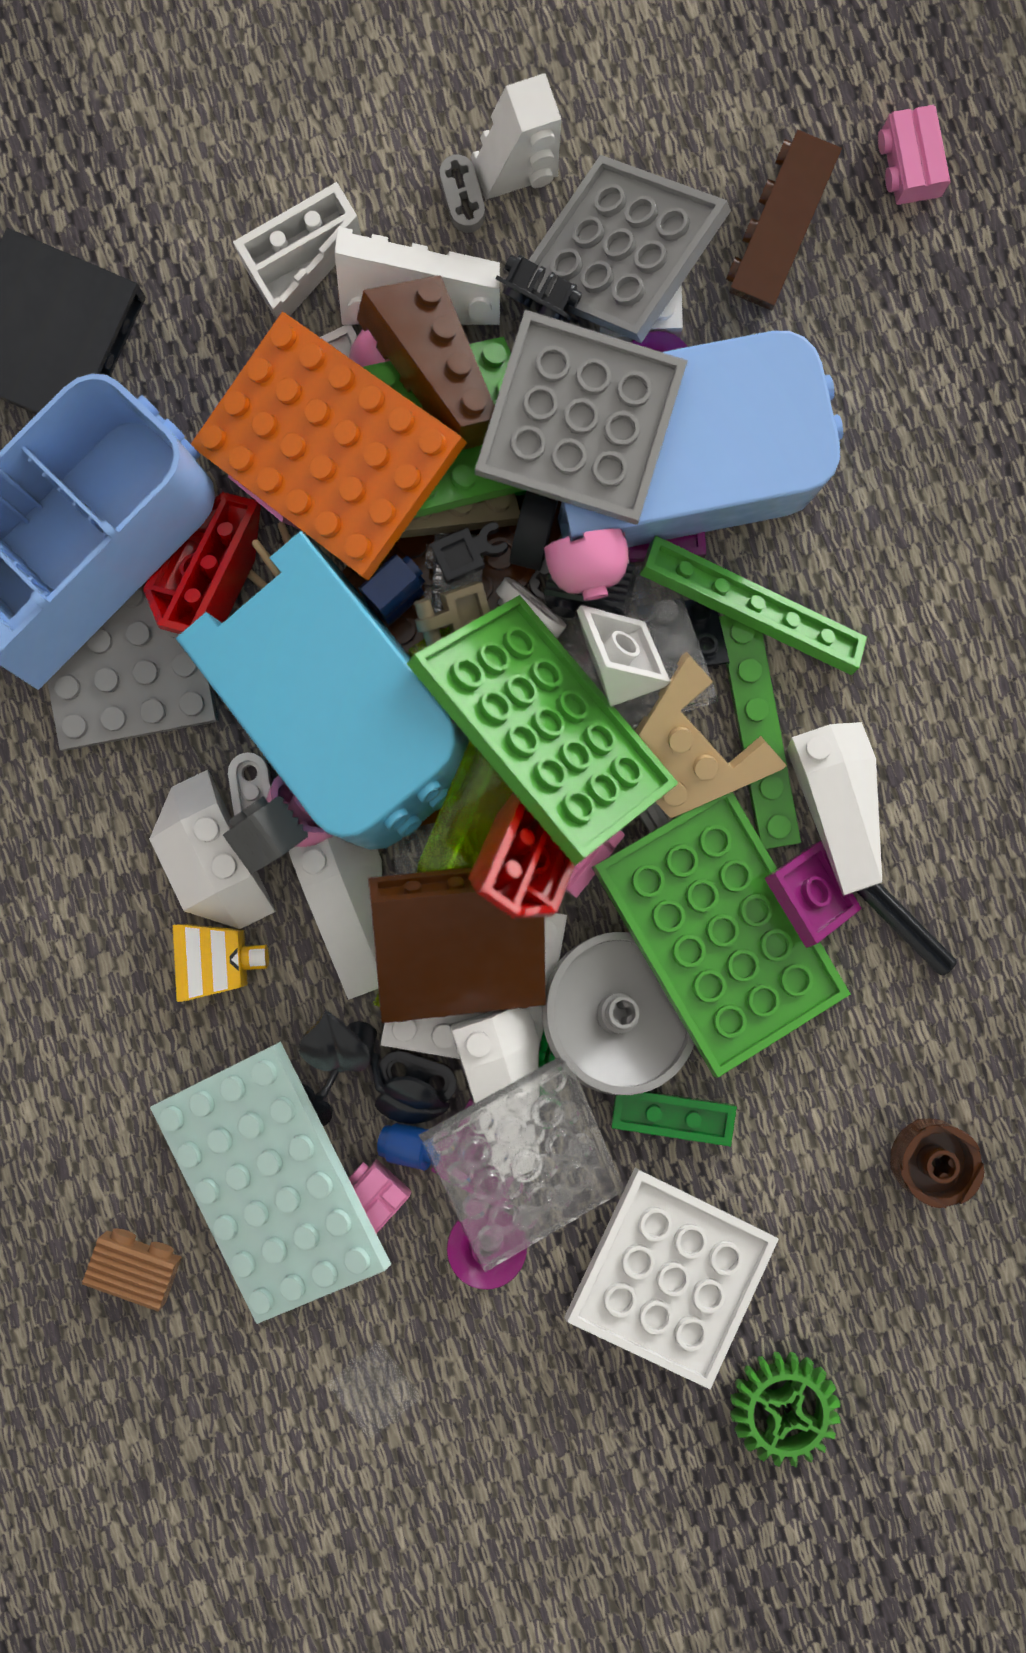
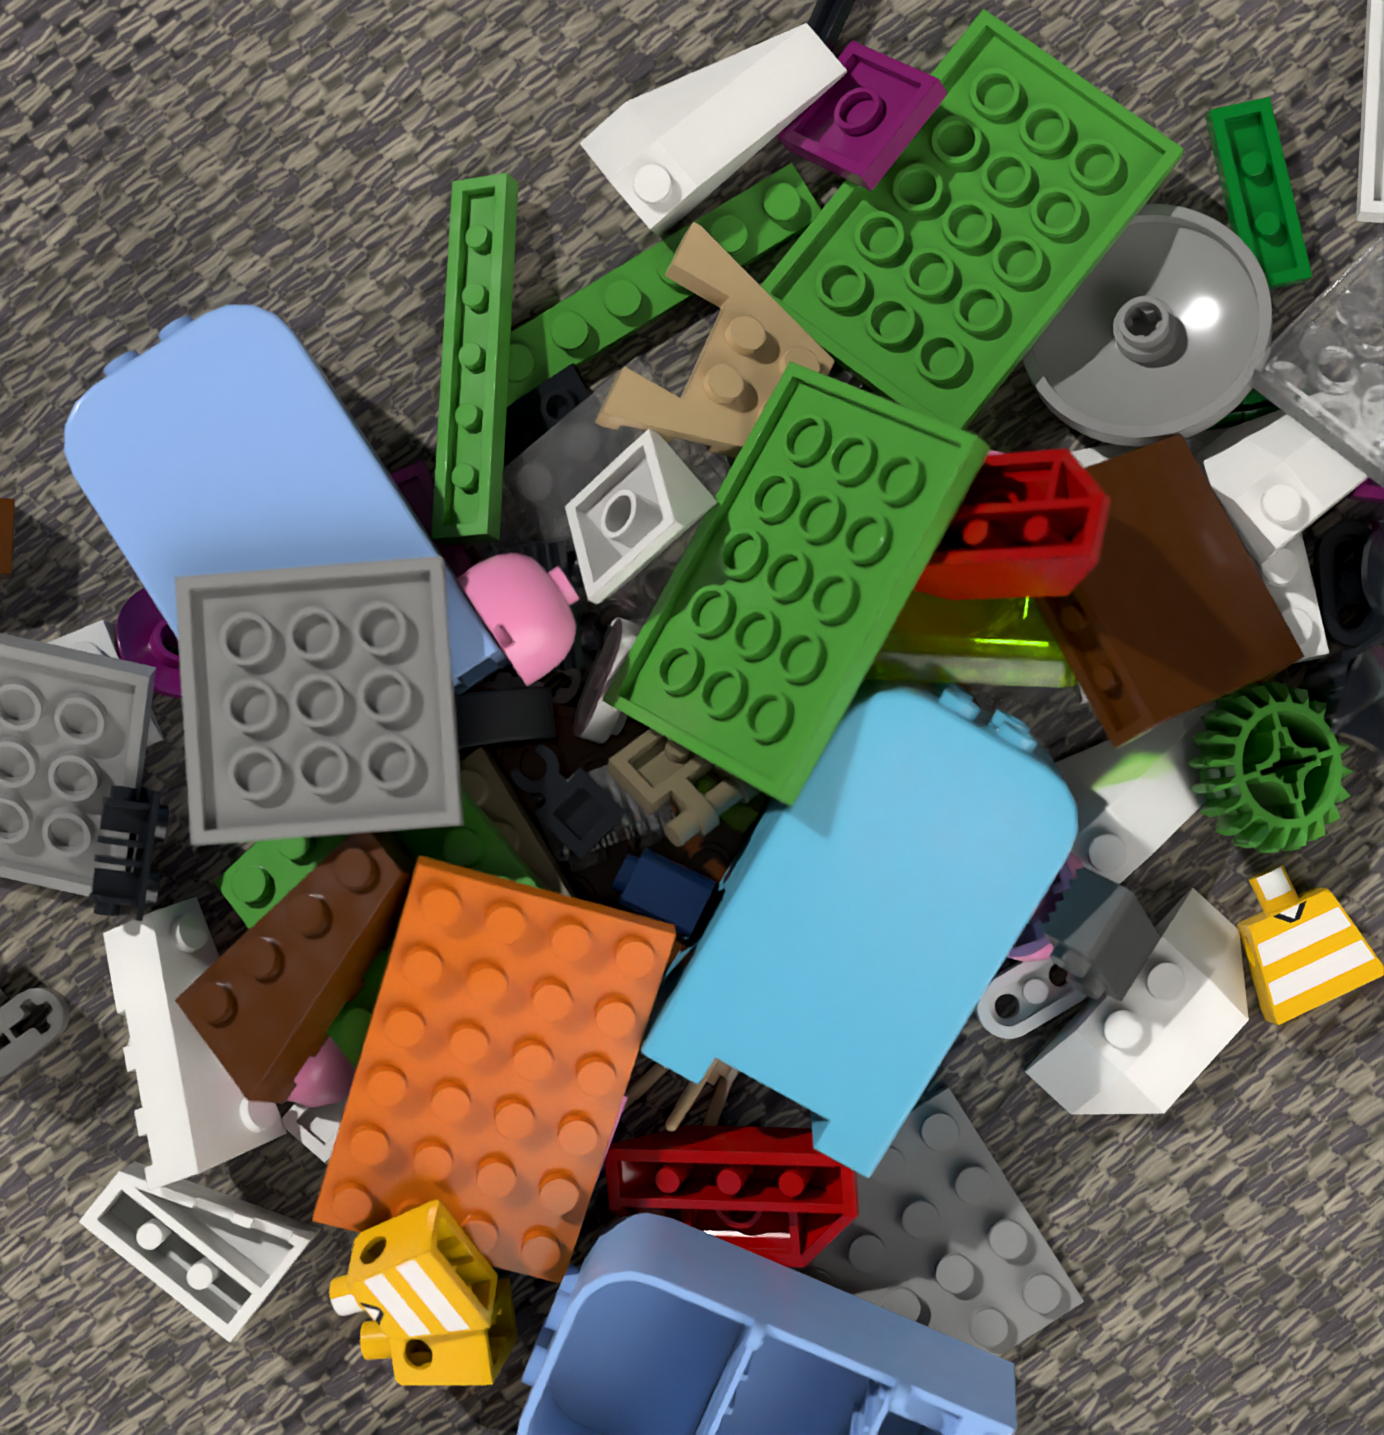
camera: 115 degrees left, 0 degrees up
none -> yellow torso [329,1199,498,1340]
none -> yellow torso [360,1278,518,1385]
none -> bright green gear [1187,682,1354,853]

